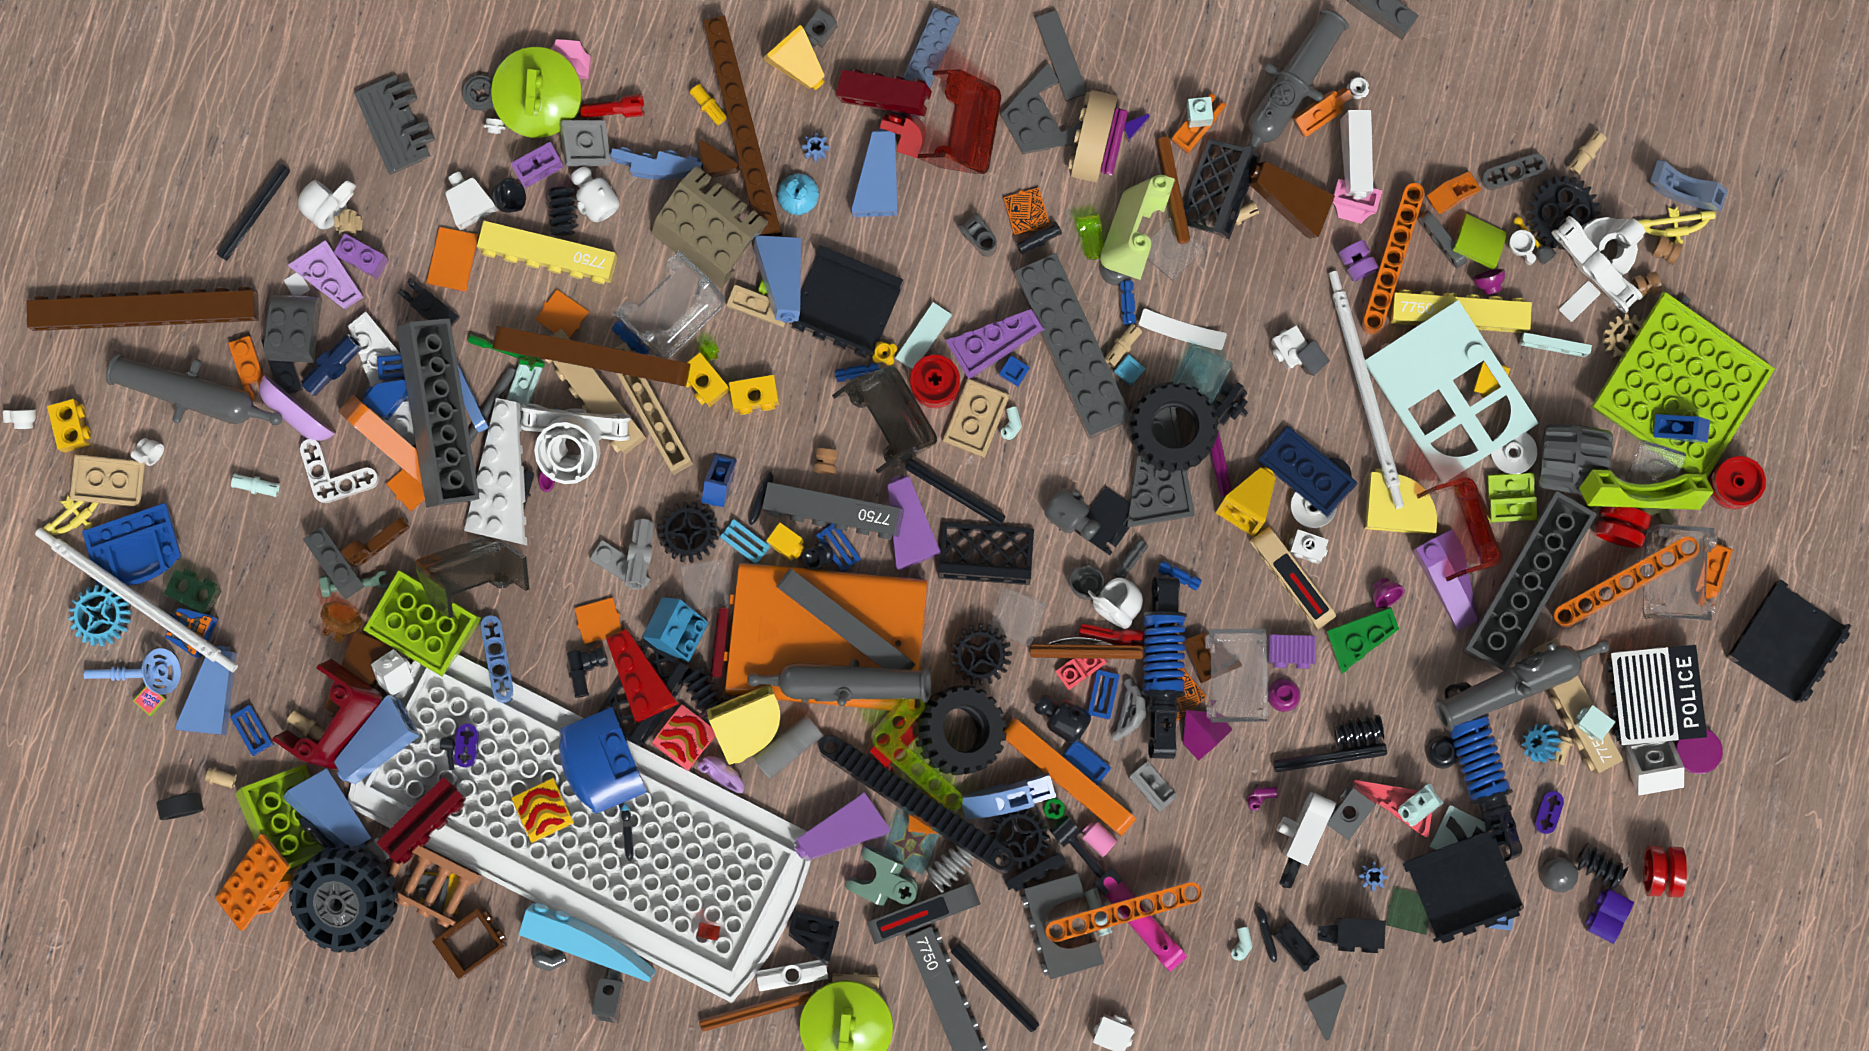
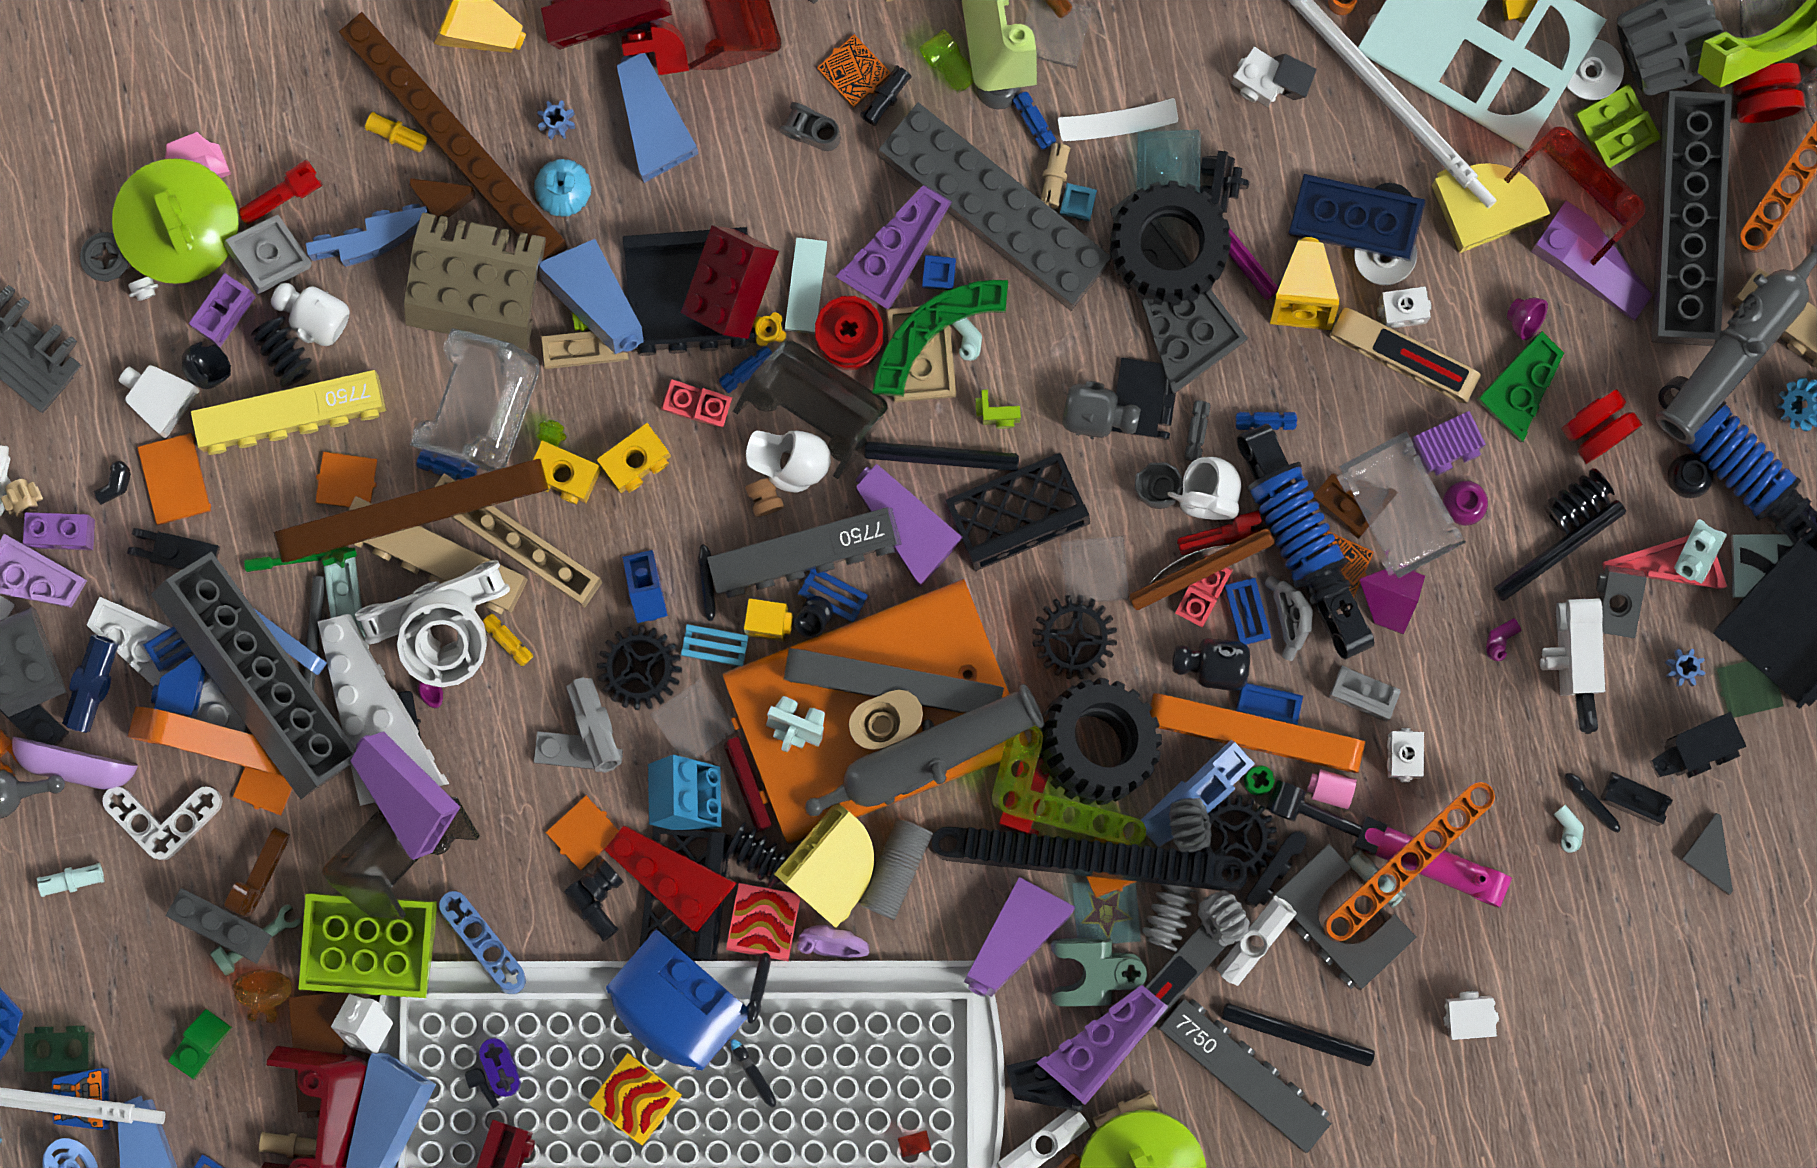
camera: 30 degrees left, 0 degrees up
none -> black arm [94,461,131,505]
none -> green slope [168,1009,232,1080]
none -> medium lavender slope [350,731,460,860]
none -> yellow axle [483,613,533,666]
none -> coral slope [660,379,732,428]
none -> dark red brick [681,225,779,339]
none -> white piece [746,431,831,493]
none -> black piece [747,953,771,1024]
none -> light aqua hips [766,696,825,752]
none -> tan piece [849,690,923,750]
none -> green tile [872,280,1009,397]
none -> lime bracket [975,389,1021,429]
none -> medium lavender wing [1036,985,1168,1105]
none -> dark grey gear [1169,798,1212,852]
none -> light grey gear [1198,890,1250,947]
none -> white piece [1216,896,1297,986]
none -> white head [1387,728,1424,782]
none -> red wheel [1561,389,1643,465]

